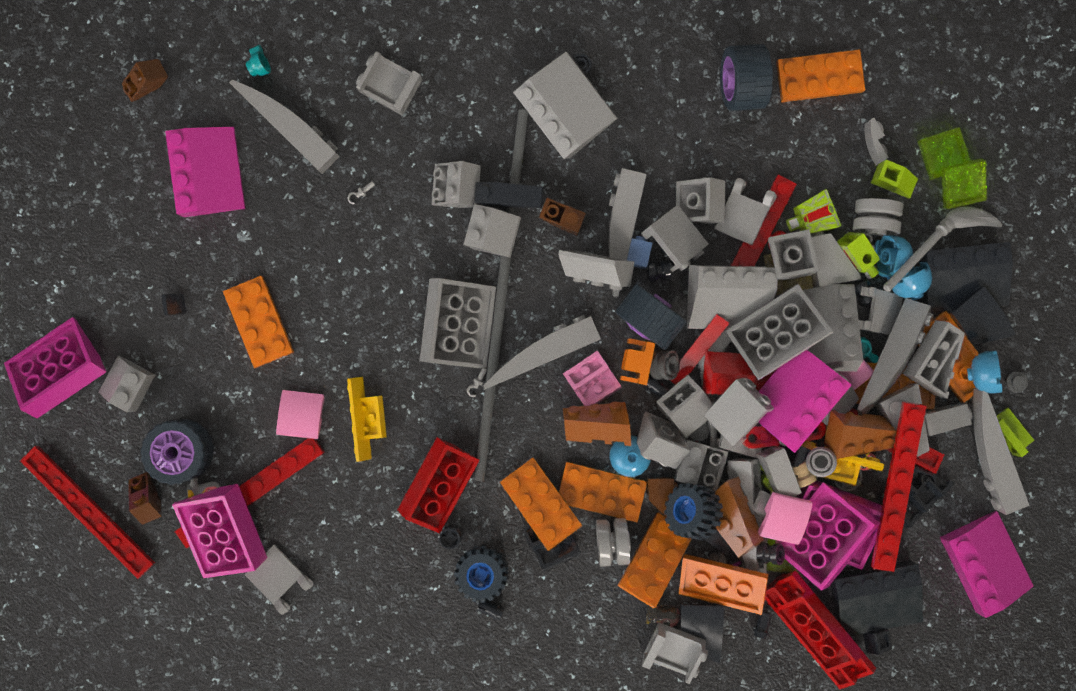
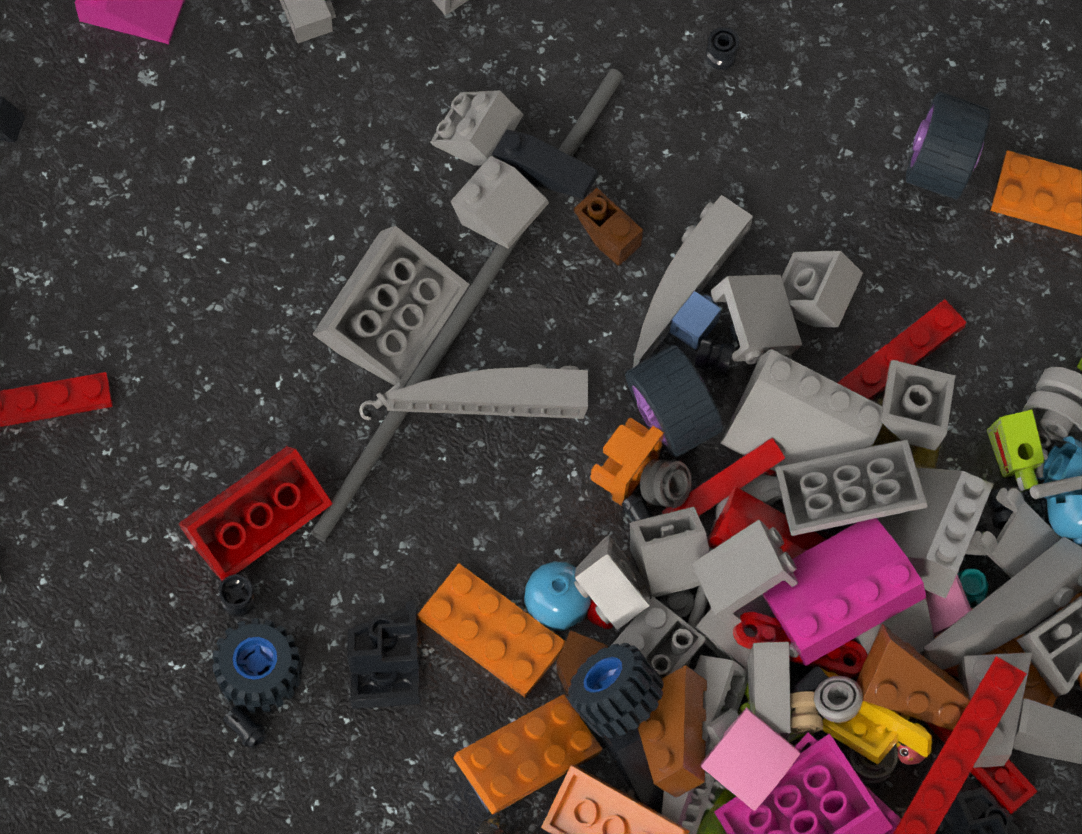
camera: 15 degrees right, 20 degrees down
orange plate [223,276,294,368] -> none
bright pink slope [276,390,325,439] -> none
light grey hand [347,181,375,204] -> none
yellow bracket [347,377,387,462] -> none
orange plate [500,458,583,551] -> none
light grey slope [513,52,618,159] -> none
light grey slope [558,250,634,290] -> none
bright pink slope [563,351,622,406] -> none
dark orange wedge [563,402,631,446] -> none
light grey wheel [596,518,631,567] -> none
light grey flag [714,178,777,245] -> none
black wheel [756,542,785,565] -> none
lime torso [786,189,841,234] -> none
light grey slope [811,231,861,288] -> none

